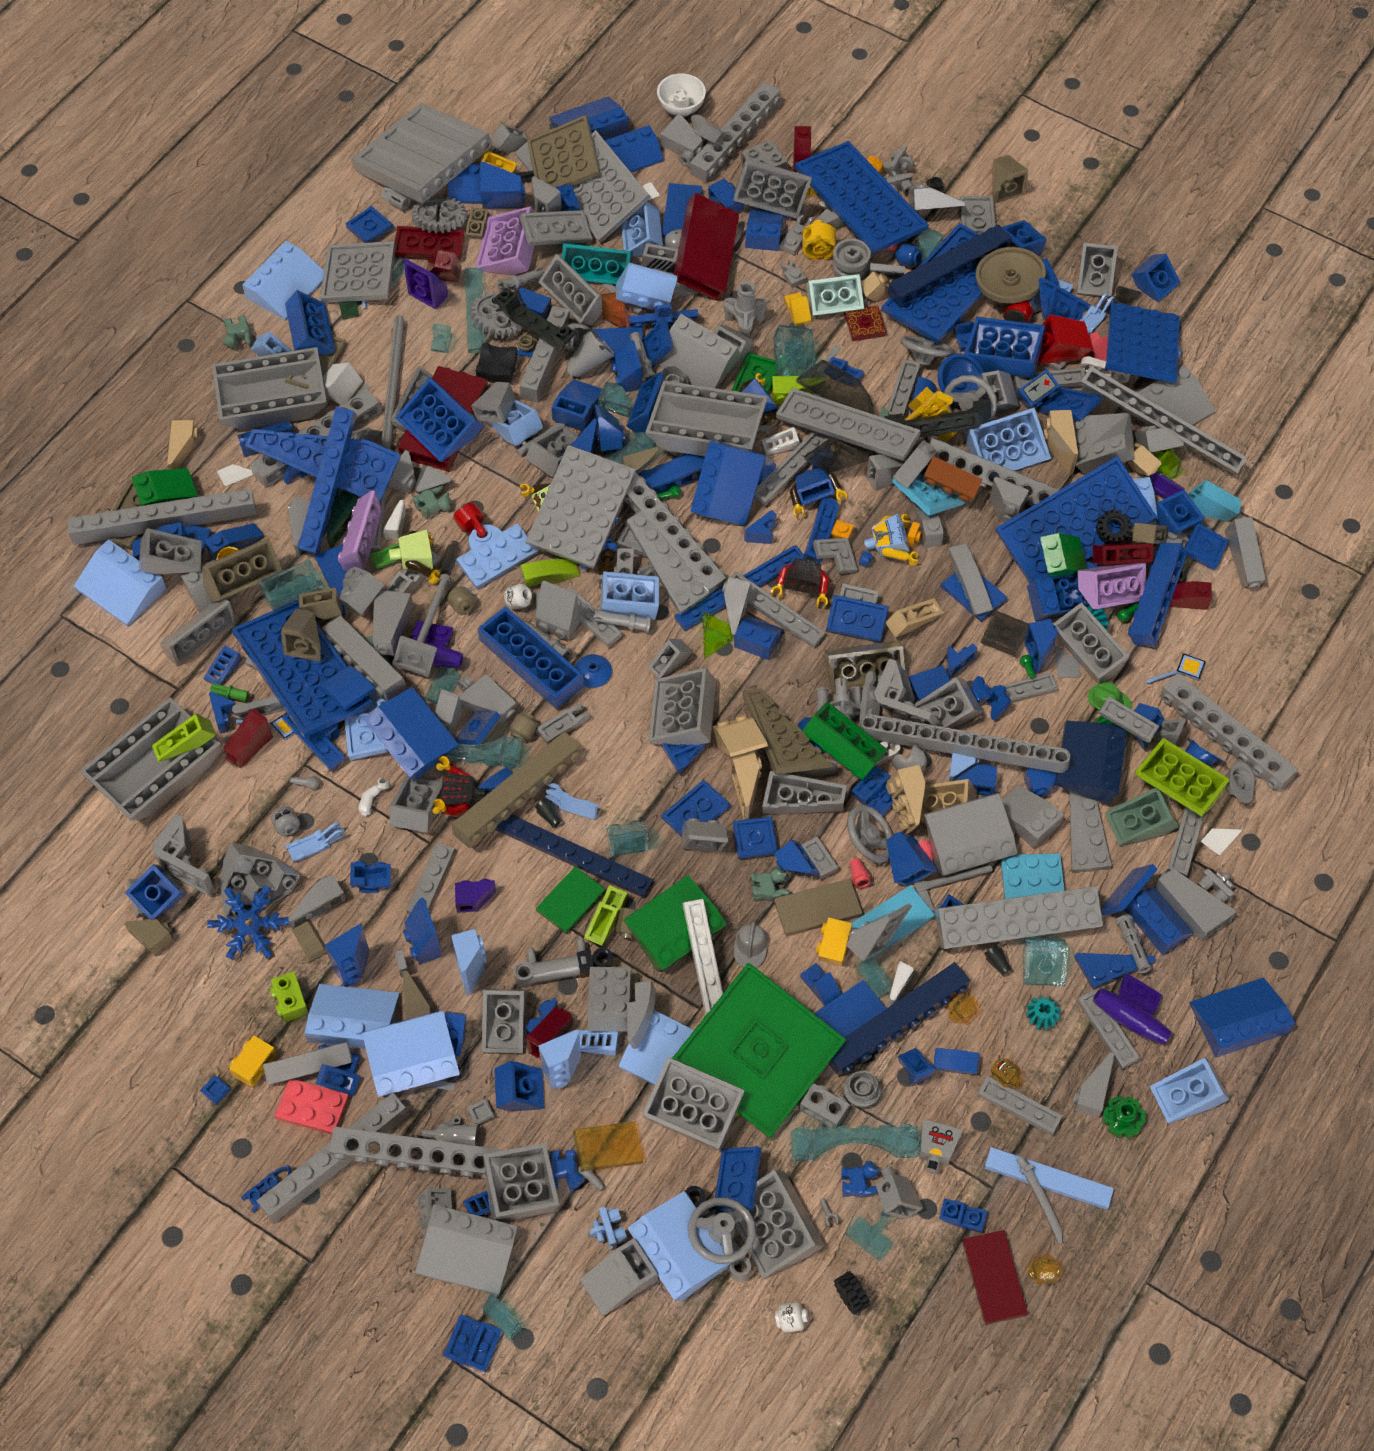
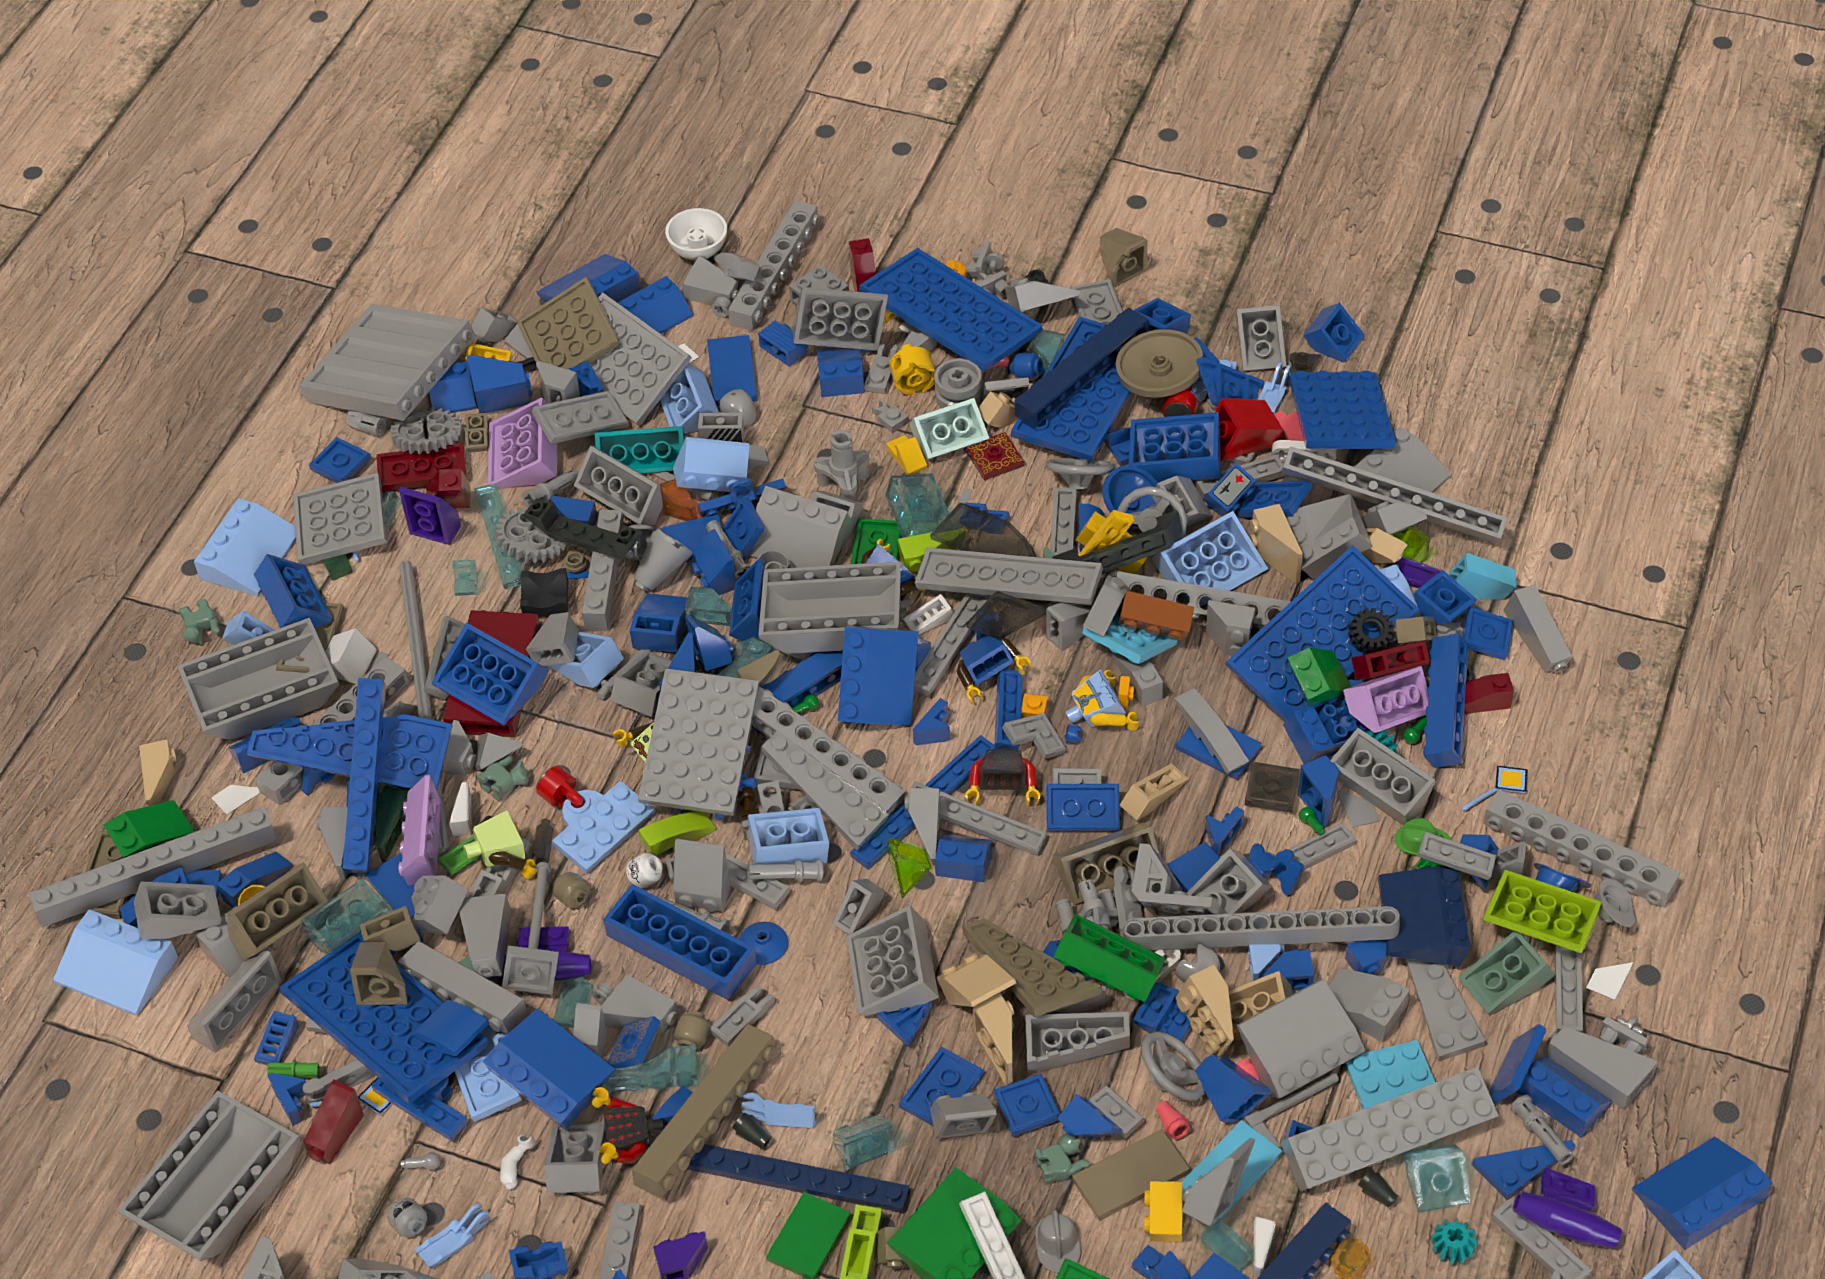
camera: 10 degrees left, 10 degrees down
lime slope [152,714,216,762] -> none
dark red brick [674,192,739,301] -> none

